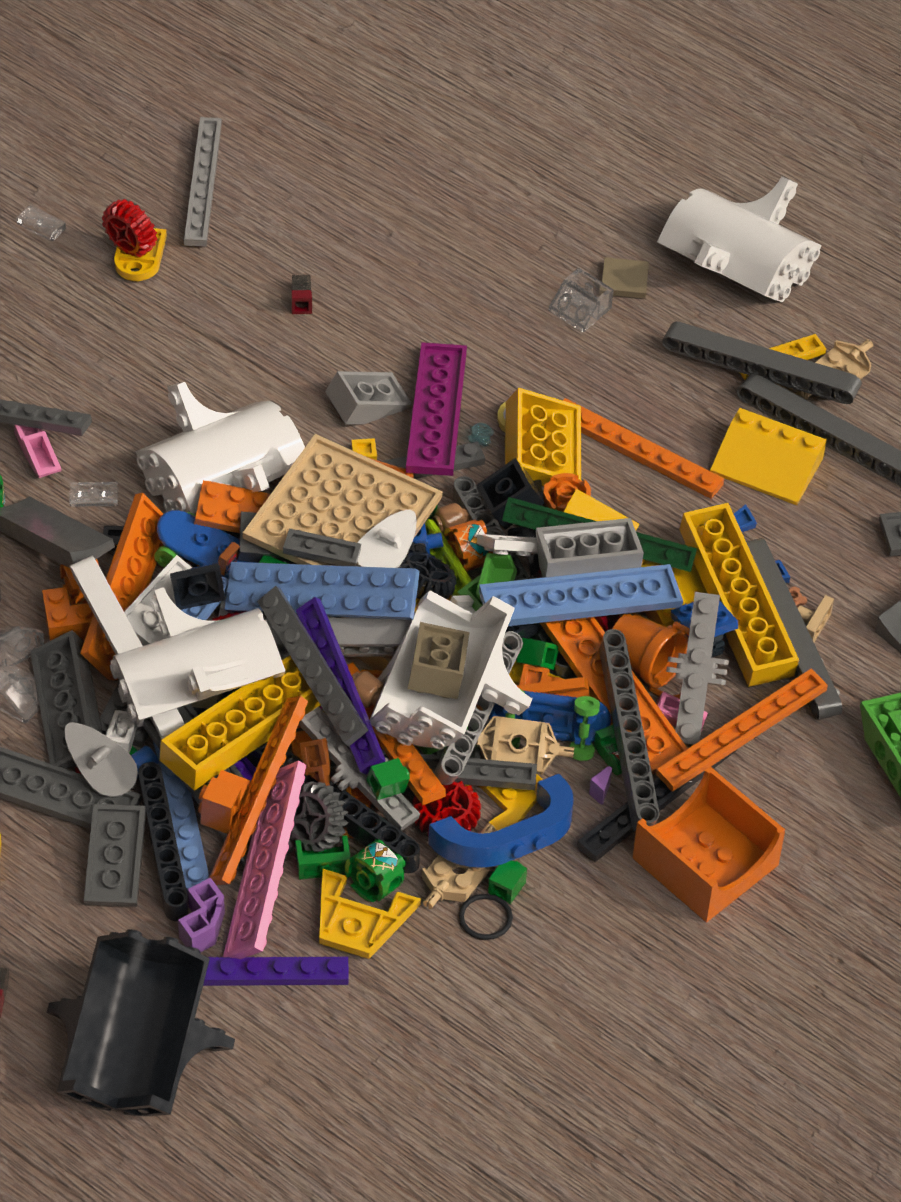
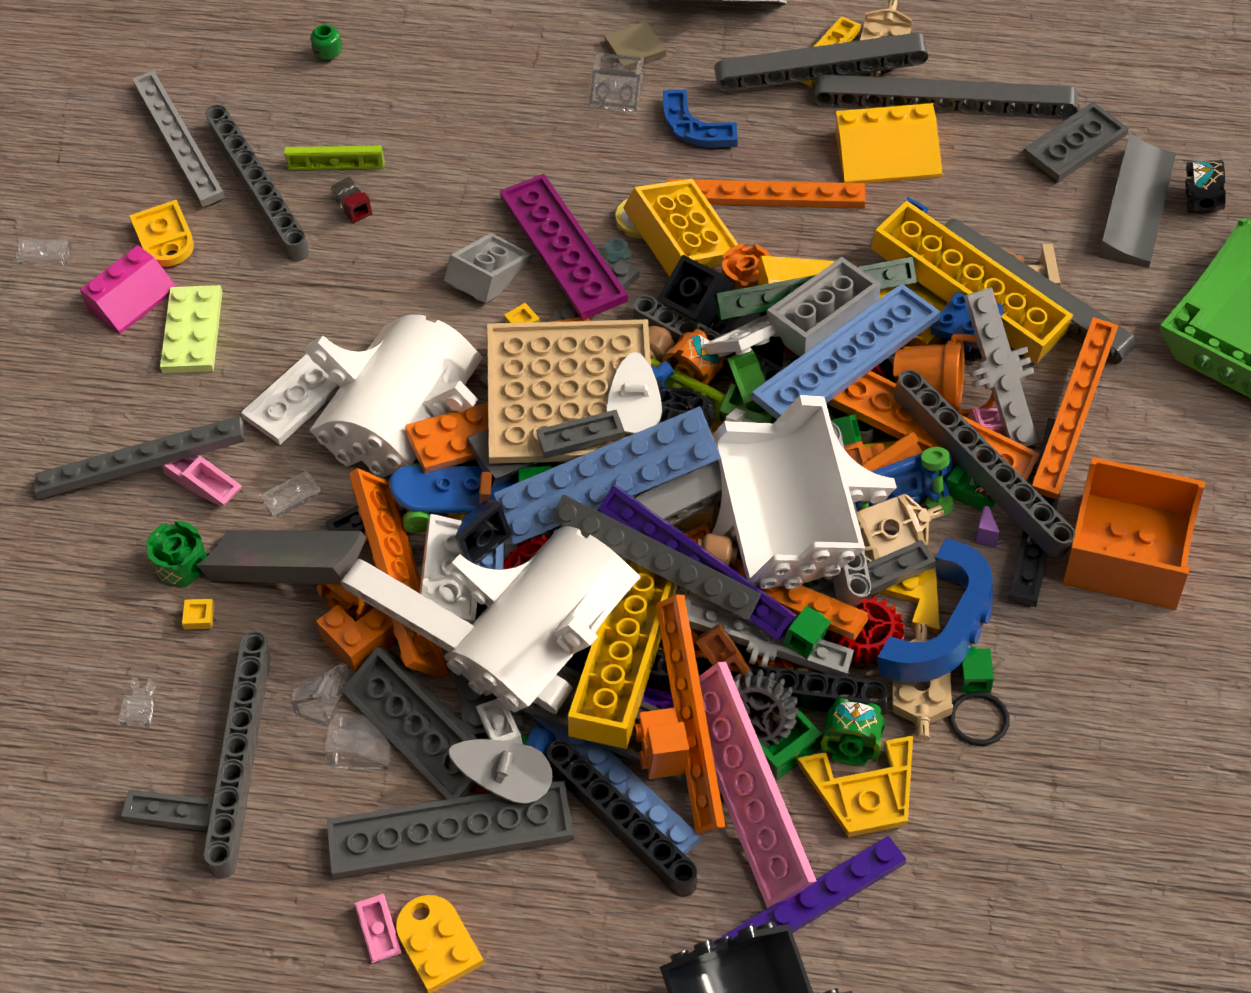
camera: 25 degrees left, 5 degrees up
dark grey plate [84,804,146,907] -> none
red gear [102,199,158,257] -> none
medium lavender brick [178,878,225,952] -> none
dark tan slope [407,622,470,699] -> none
none -> slope [80,245,176,334]
none -> yellowish green plate [160,285,223,373]
none -> dark grey beam [205,104,309,261]
none -> white plate [241,354,340,445]
none -> lime plate [284,145,385,170]
none -> green head [310,24,342,60]
none -> blue plate [663,89,738,148]

